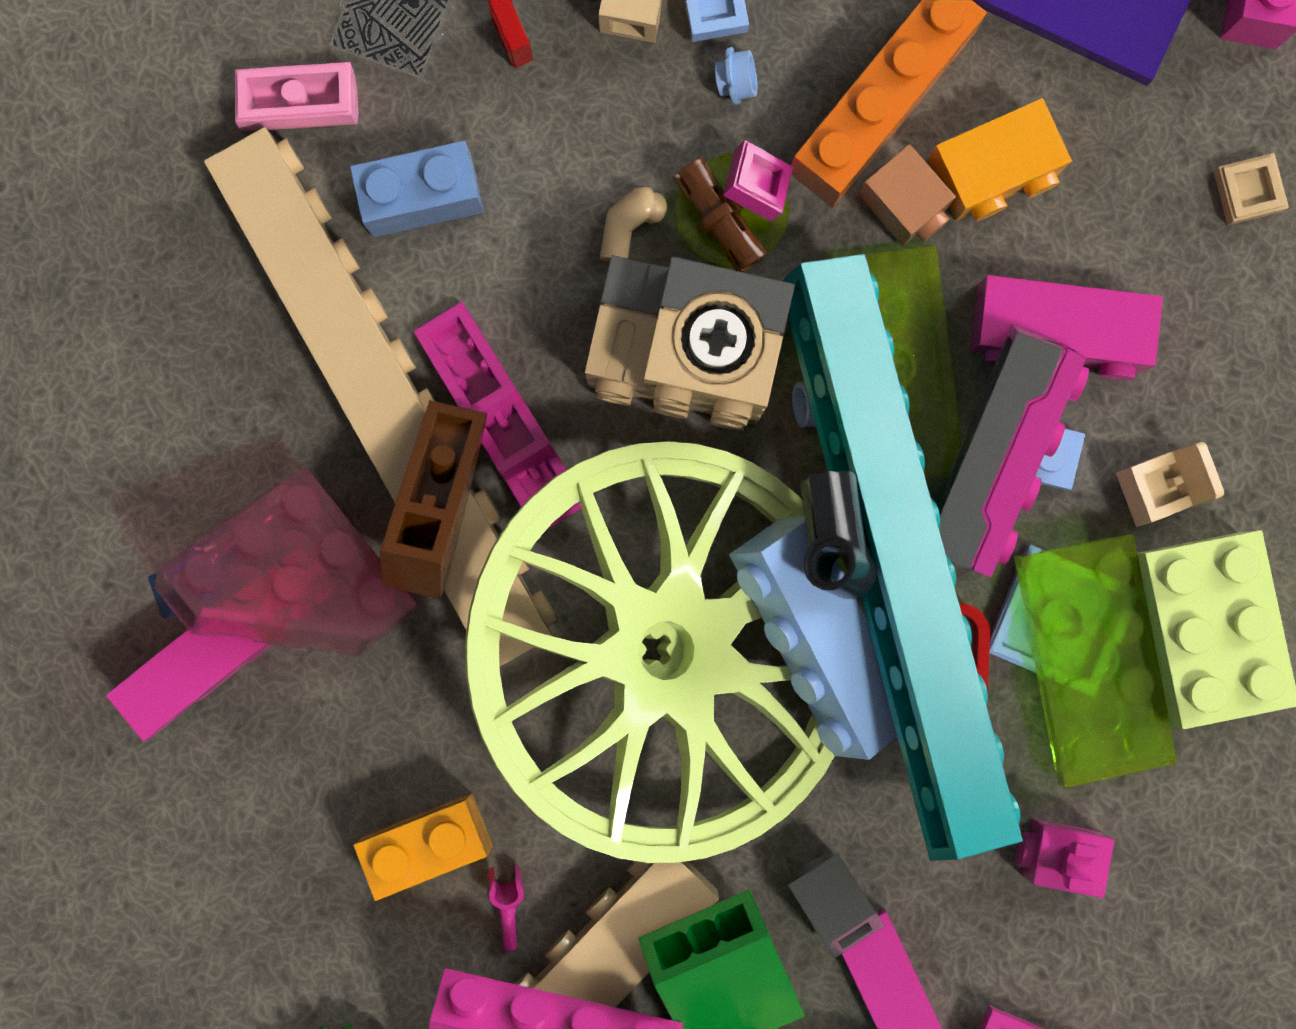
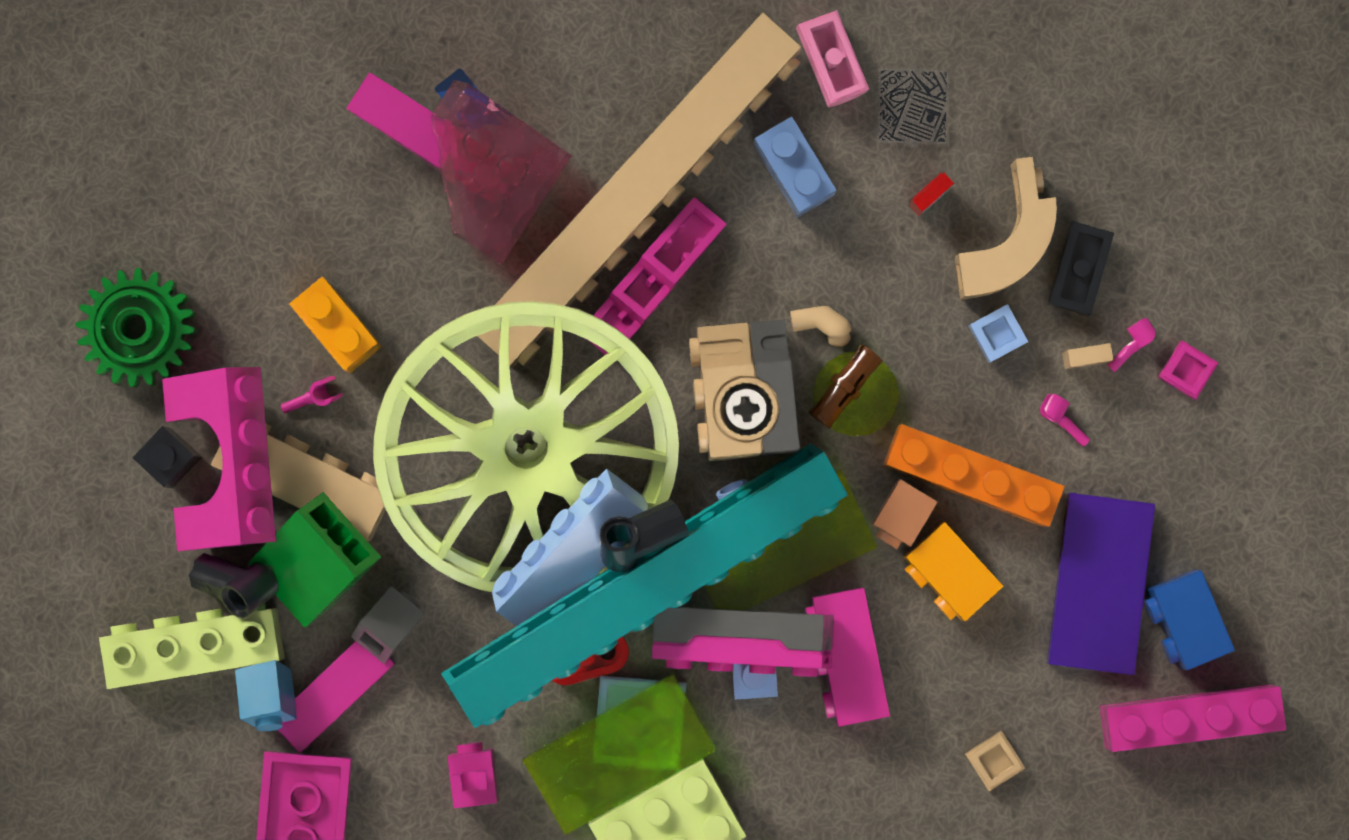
camera: 70 degrees right, 0 degrees up
reddish brown slope [380,400,487,599] -> none
light blue plate [715,47,758,105] -> none
dark pink tile [723,140,793,222] -> none
tan bracket [1116,442,1224,527] -> none

